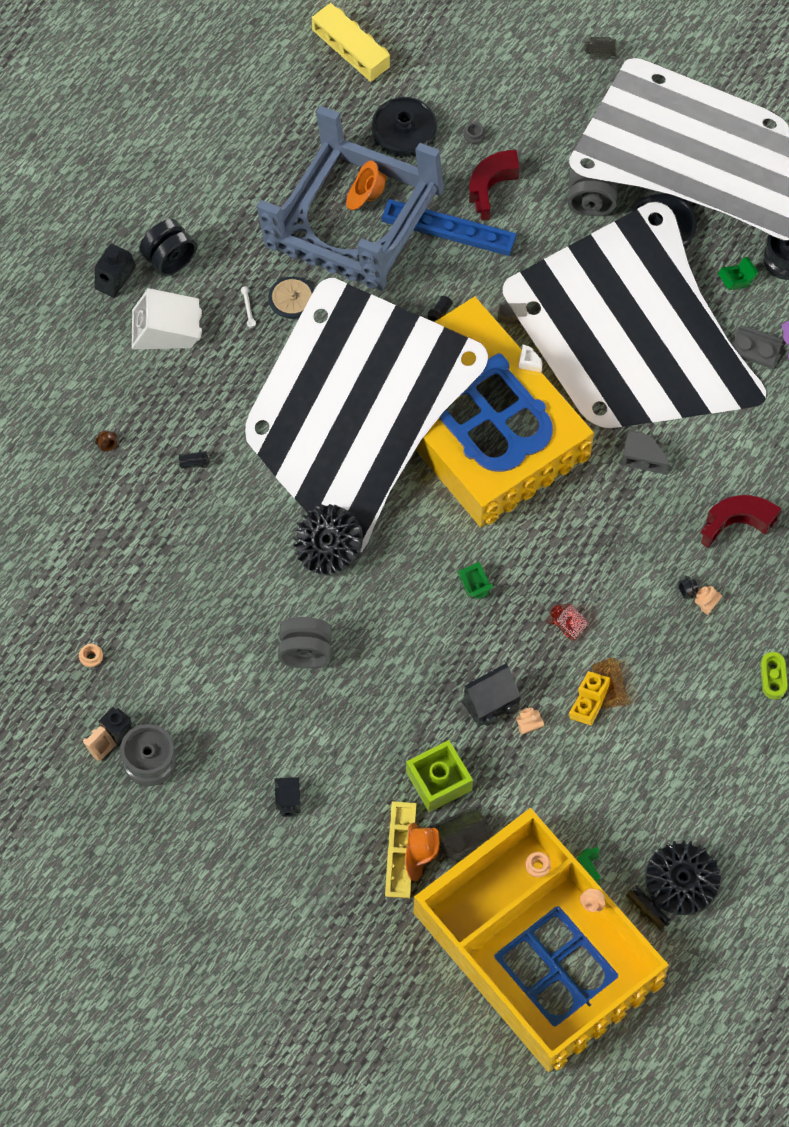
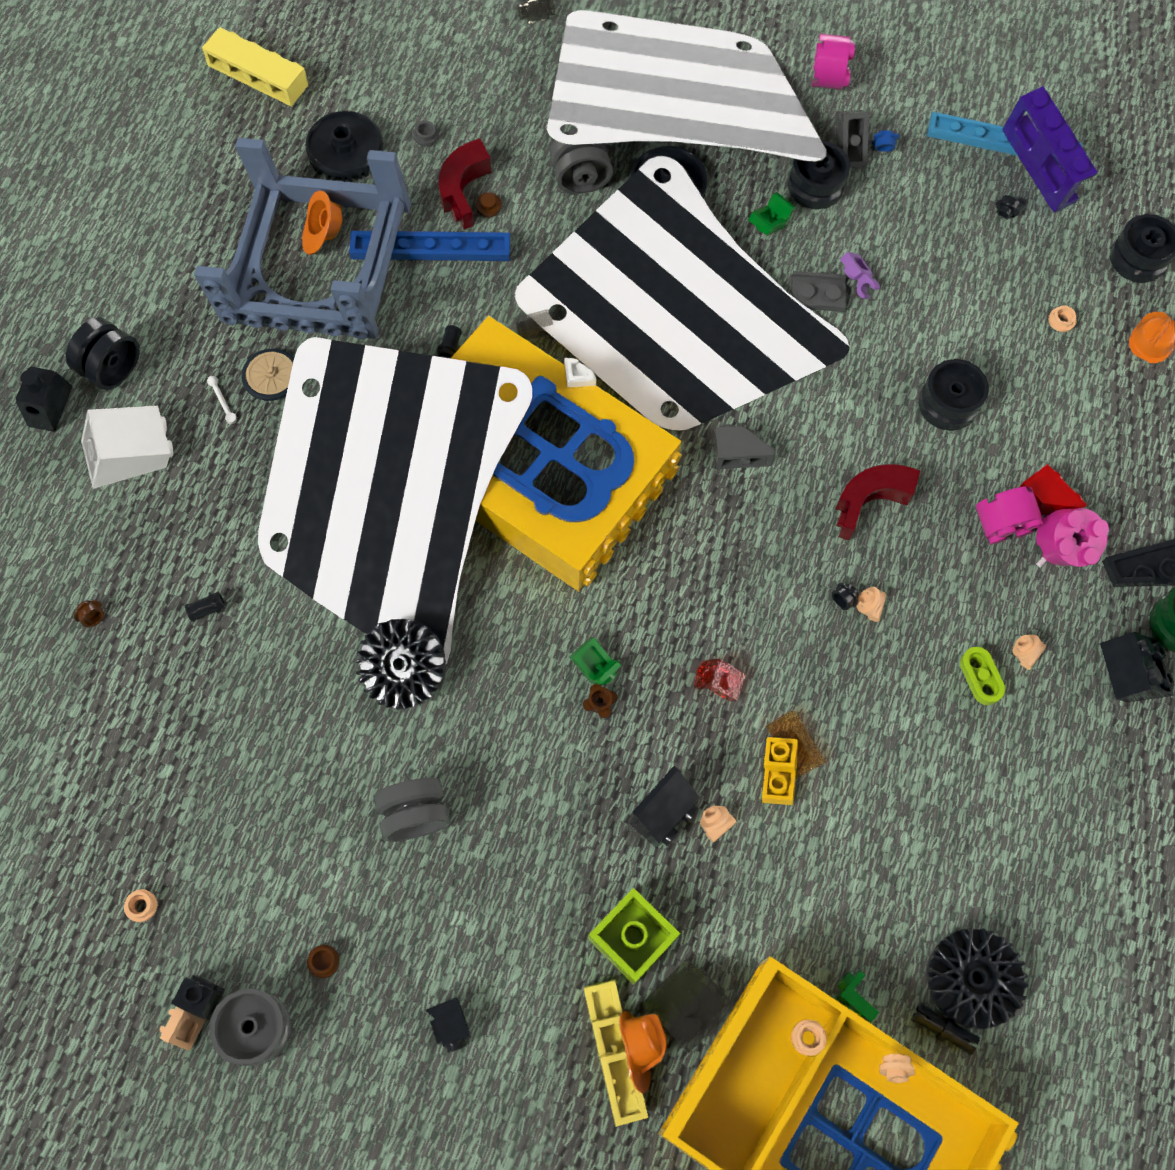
camera: 20 degrees left, 5 degrees up
none -> reddish brown plate [307,945,340,978]
none -> reddish brown plate [476,193,502,218]
none -> reddish brown plate [583,684,618,718]

